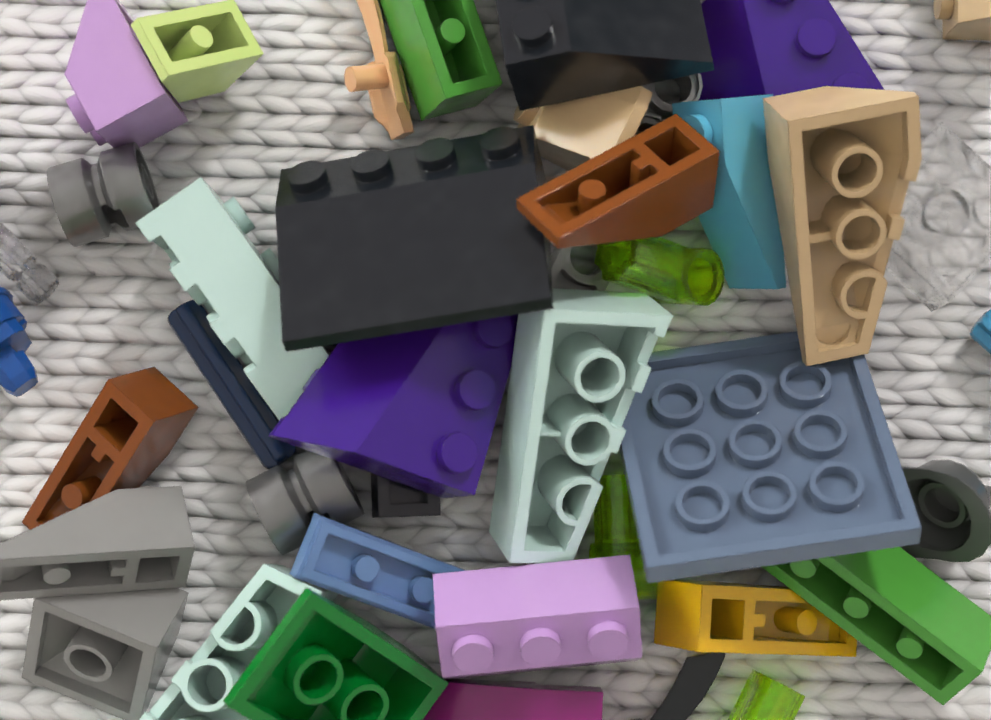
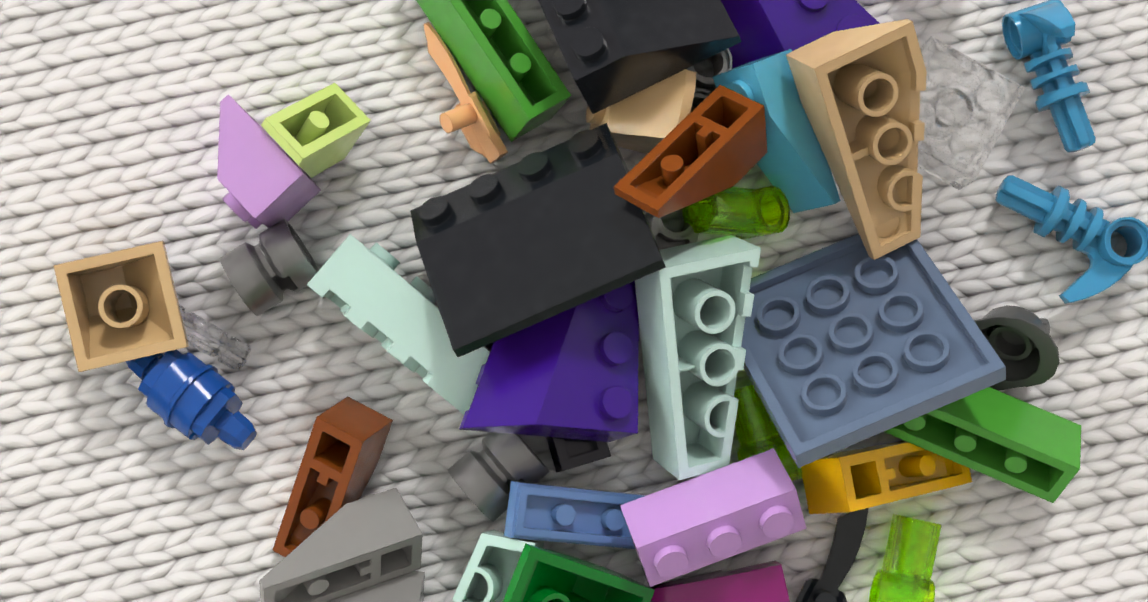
camera: 20 degrees left, 0 degrees up
dark blue axle [168,300,296,469] -> none

